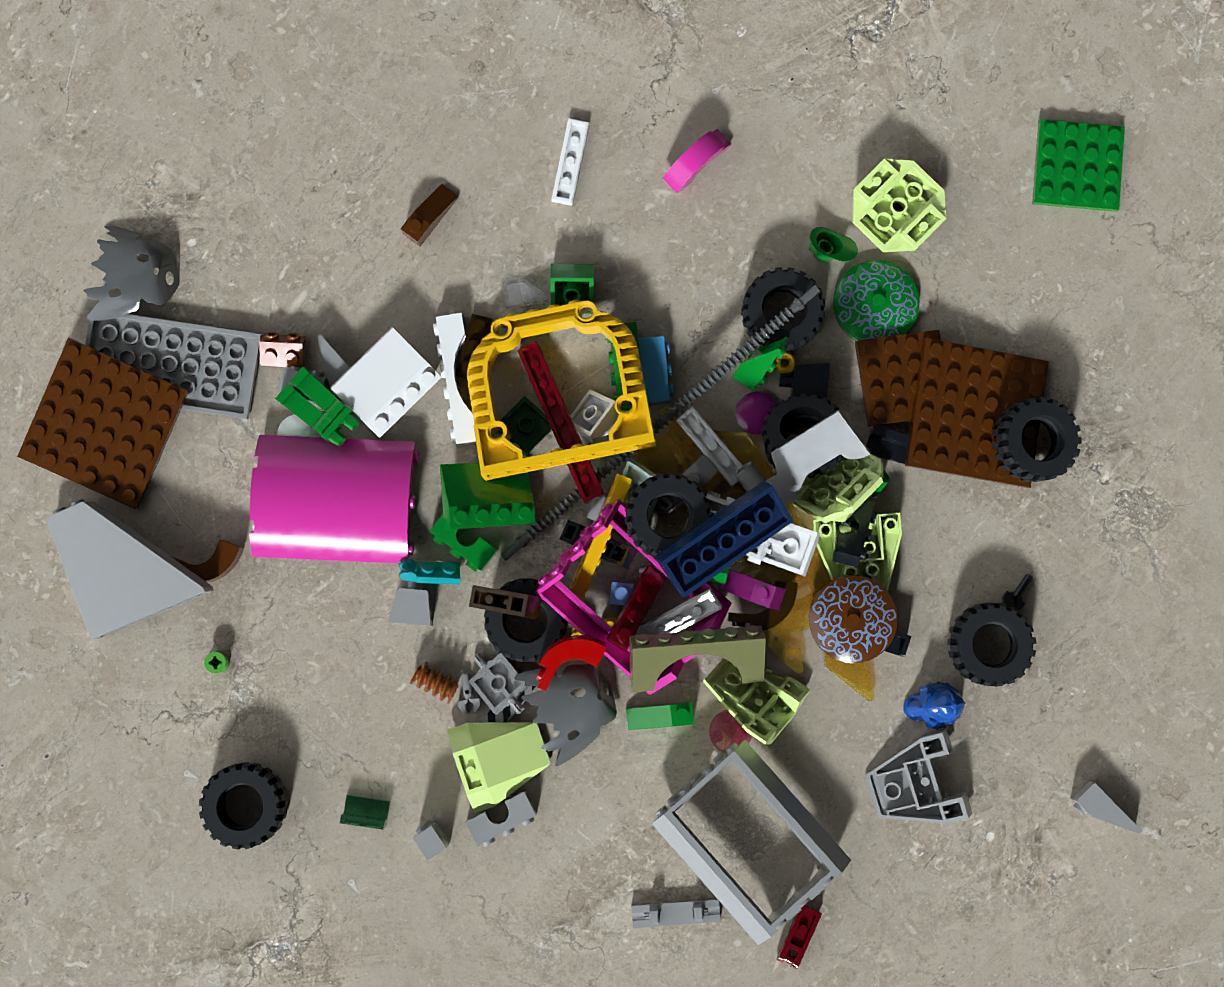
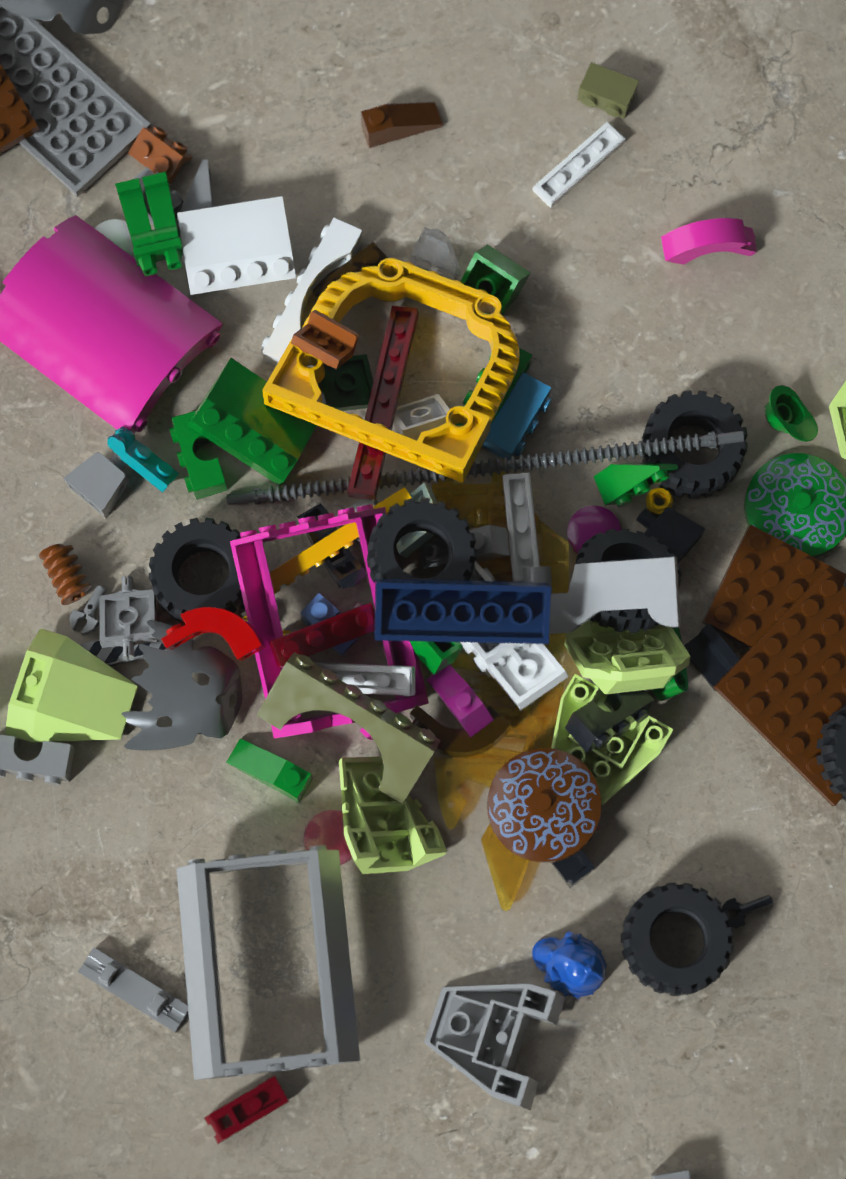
camera: 35 degrees right, 10 degrees down
dark brown slope [469,585,542,620] -> none
none -> dark orange bracket [291,310,359,369]
none -> olive brick [577,62,639,119]

